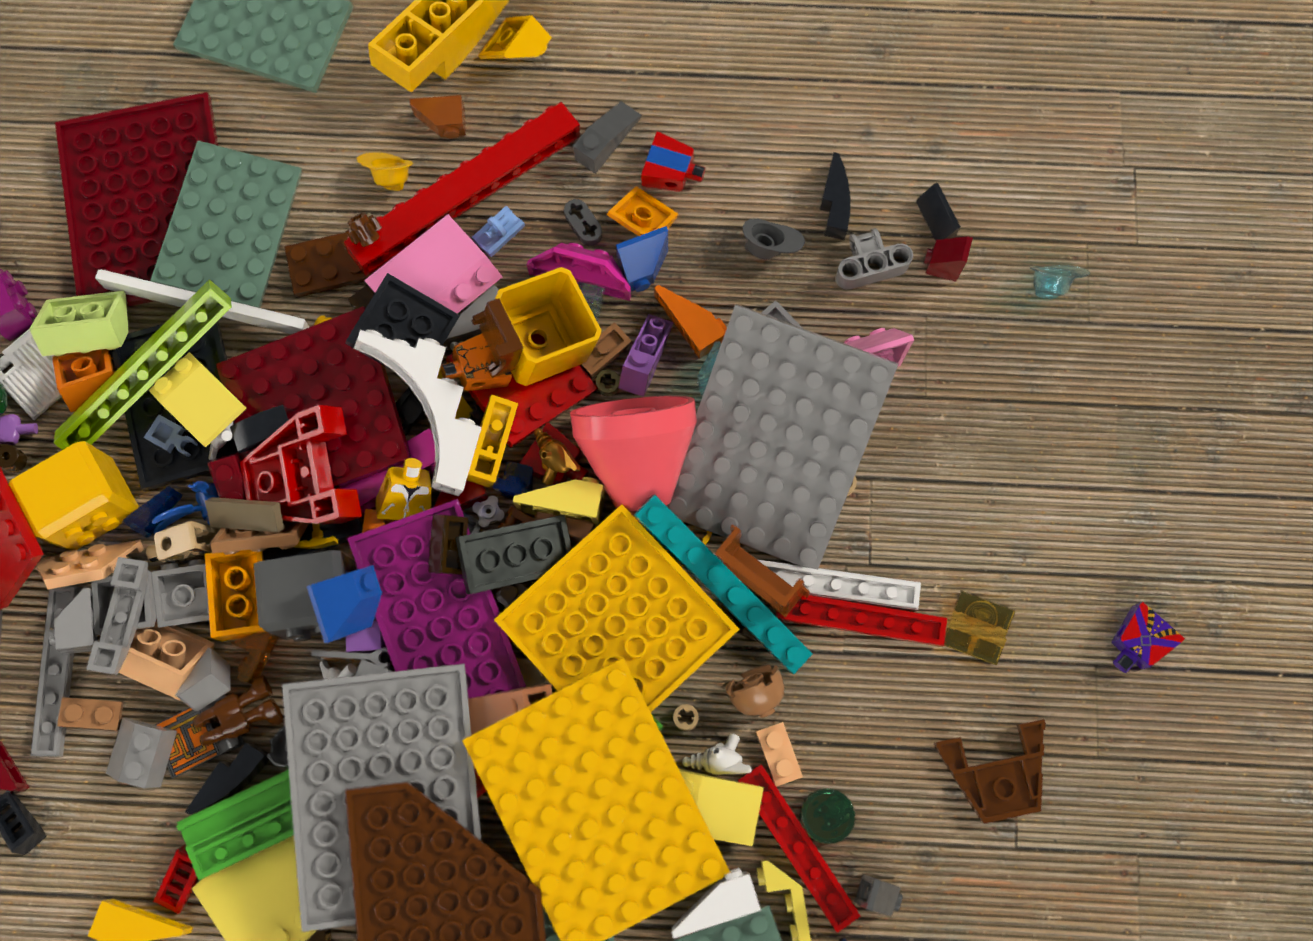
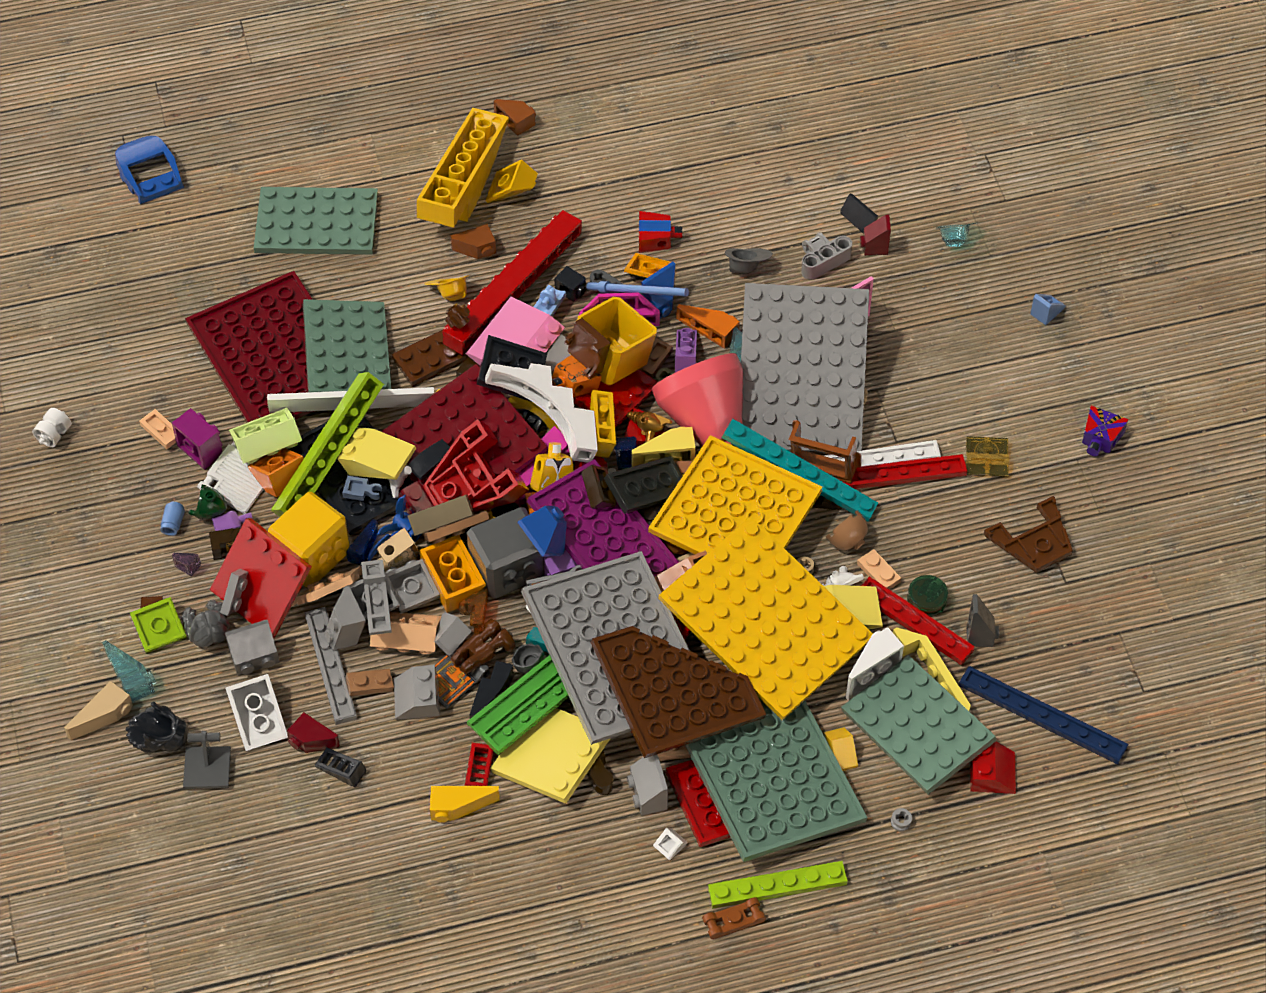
camera: 20 degrees left, 20 degrees down
dark grey slope [573,101,642,174] -> none
black slope [820,152,851,240] -> none
none -> black brick [554,266,586,302]
none -> medium blue bar [586,281,689,297]
none -> medium blue slope [1030,294,1066,325]

